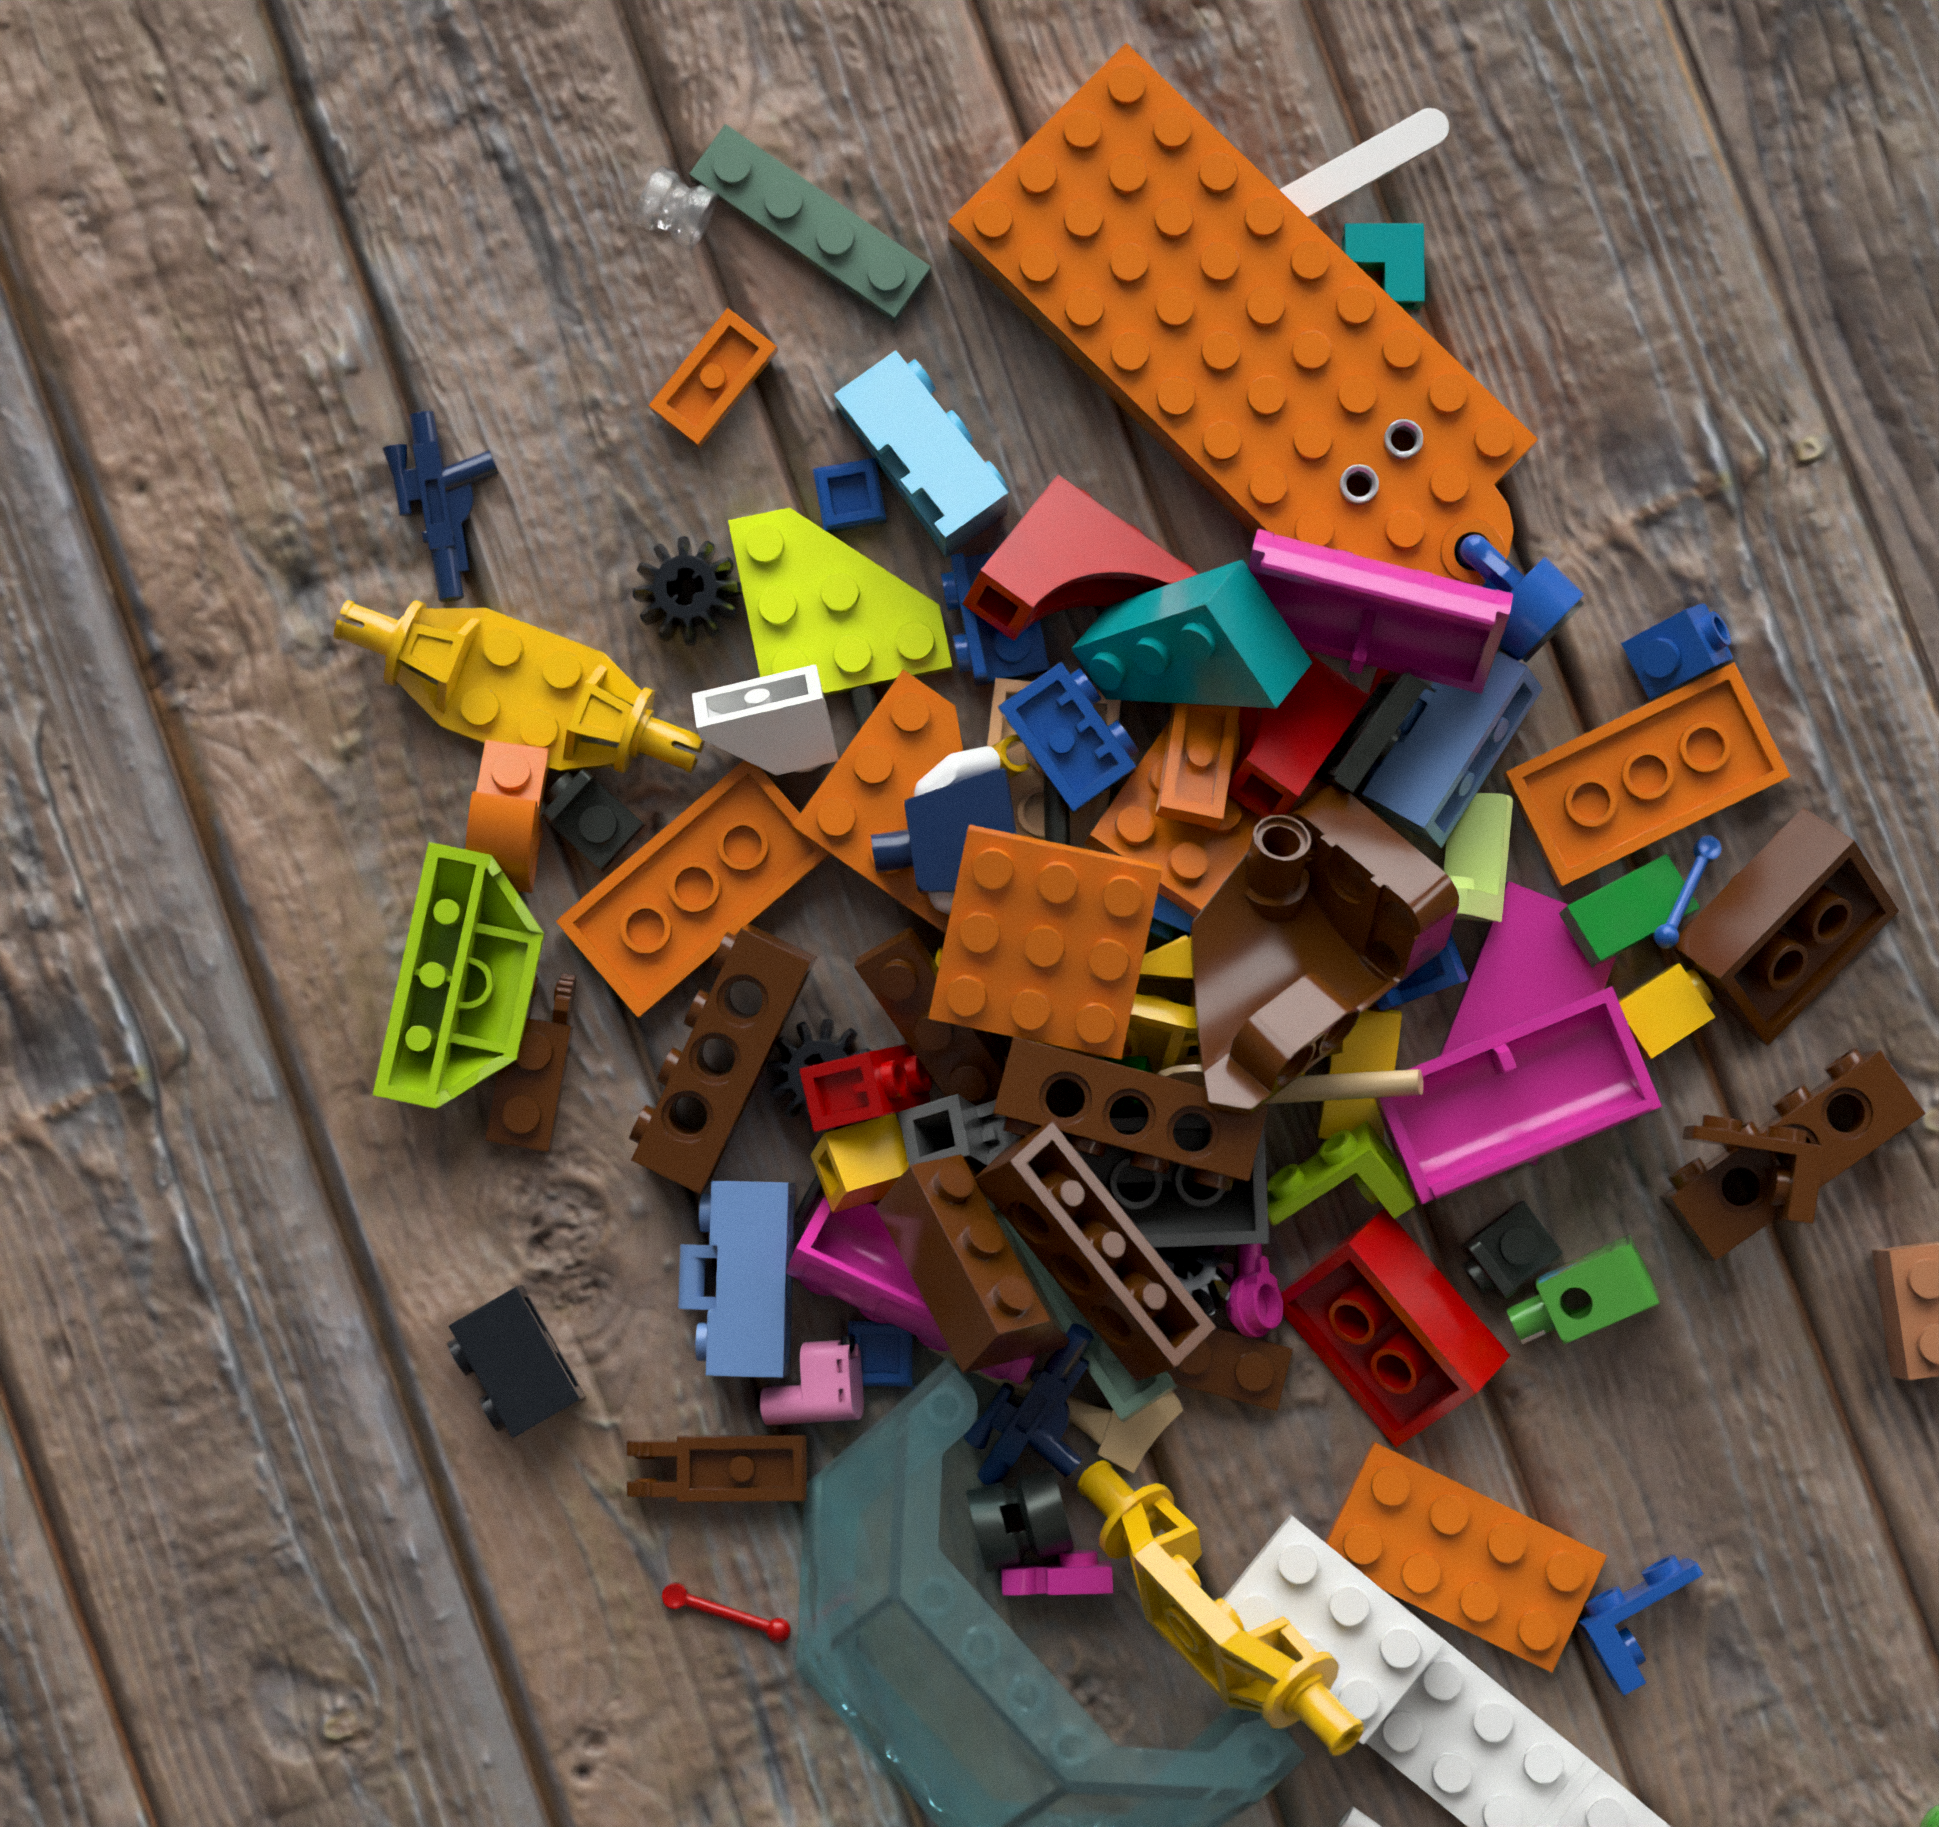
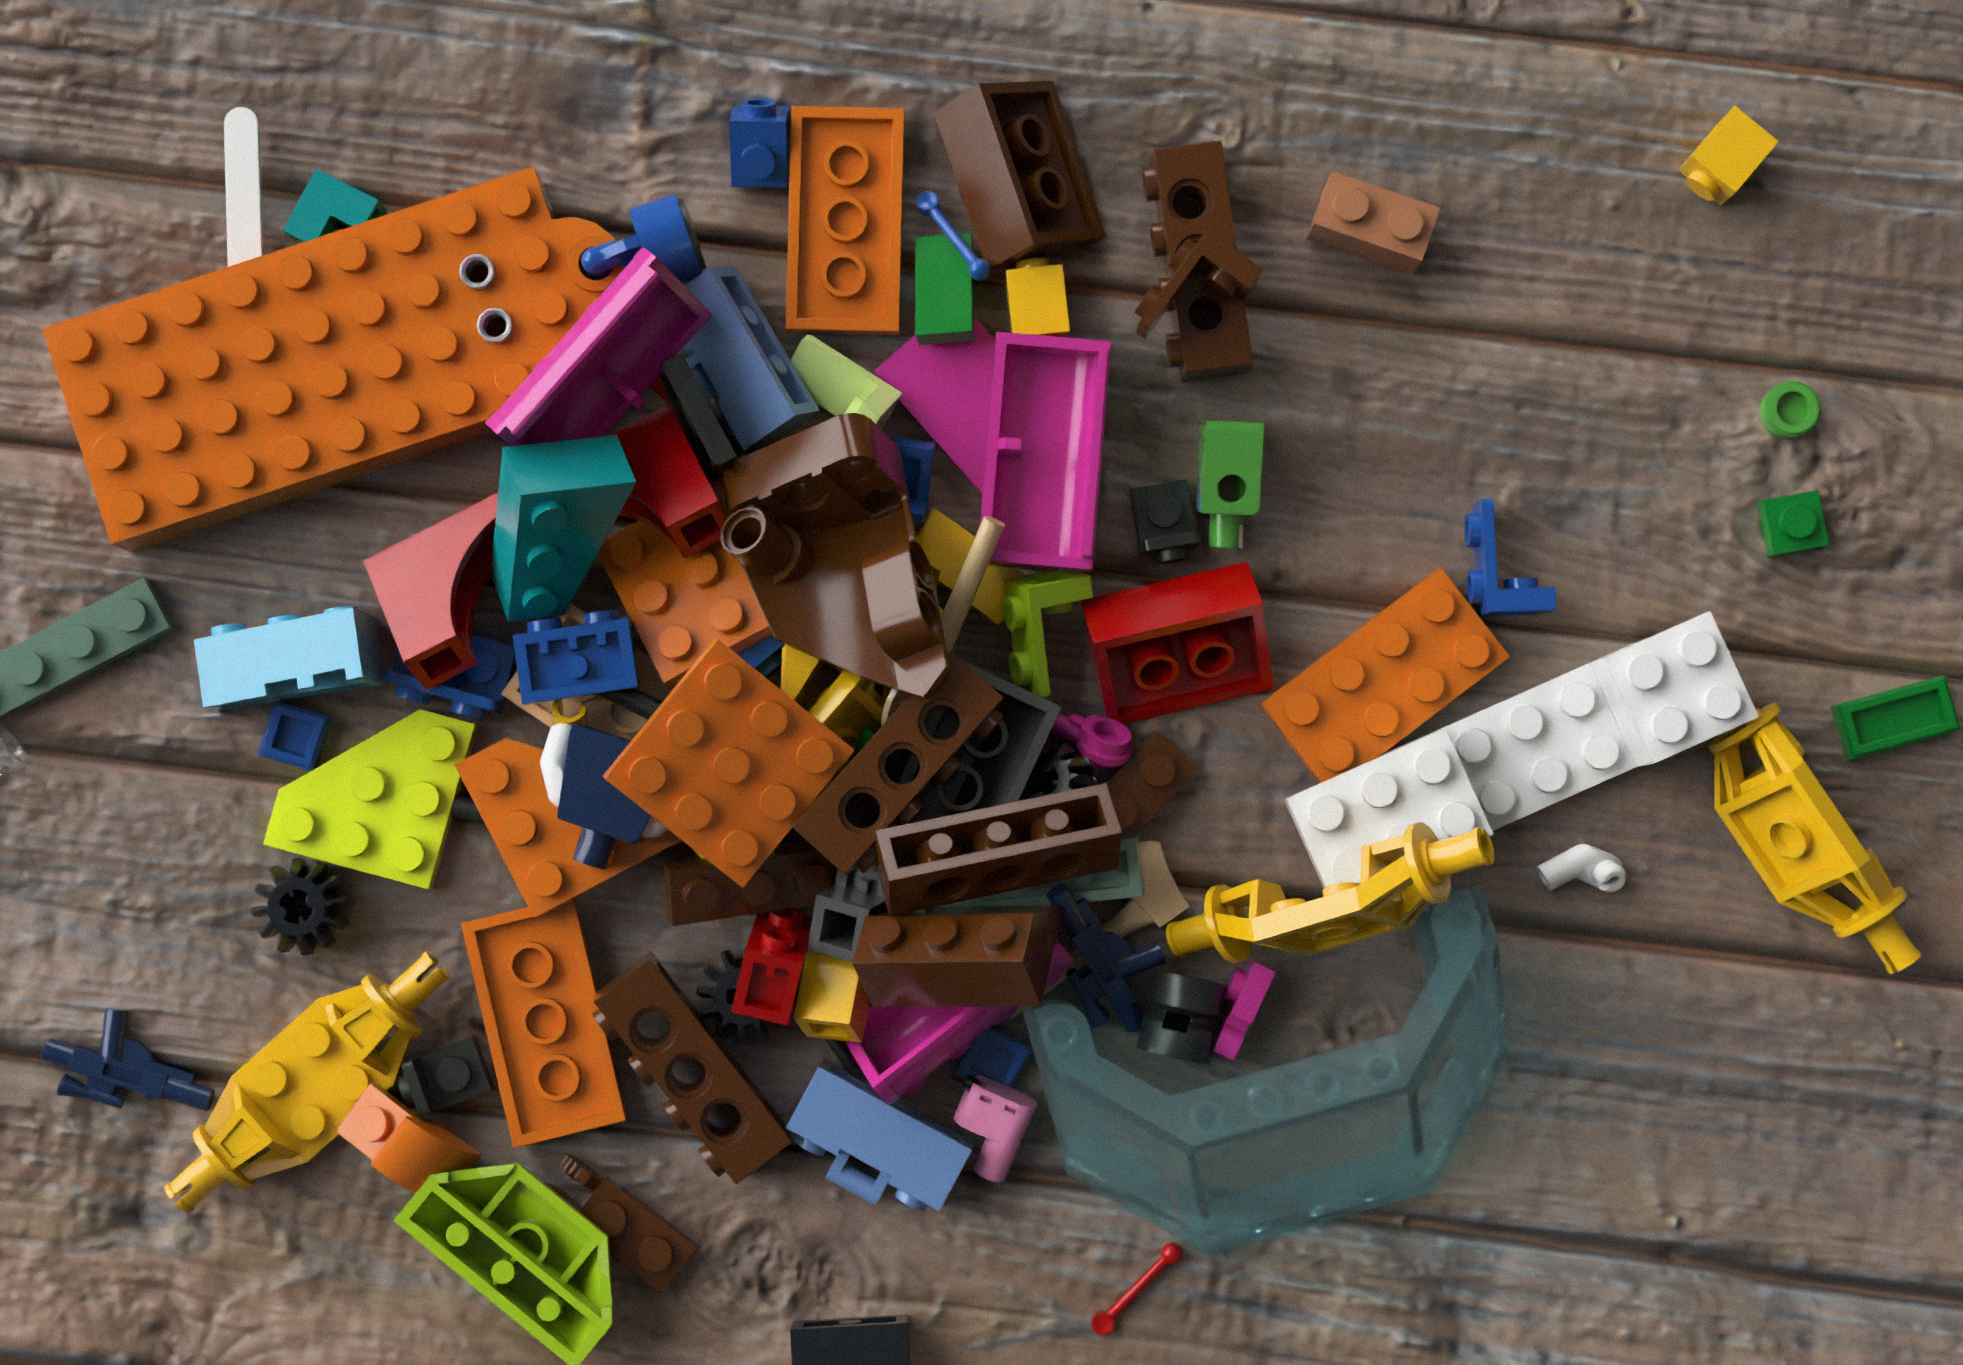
camera: 65 degrees left, 0 degrees up
reddish brown hinge [627,1434,807,1502] -> none
orange plate [648,308,778,449] -> none
white slope [692,664,839,776] -> none
orange plate [1155,703,1240,829] -> none

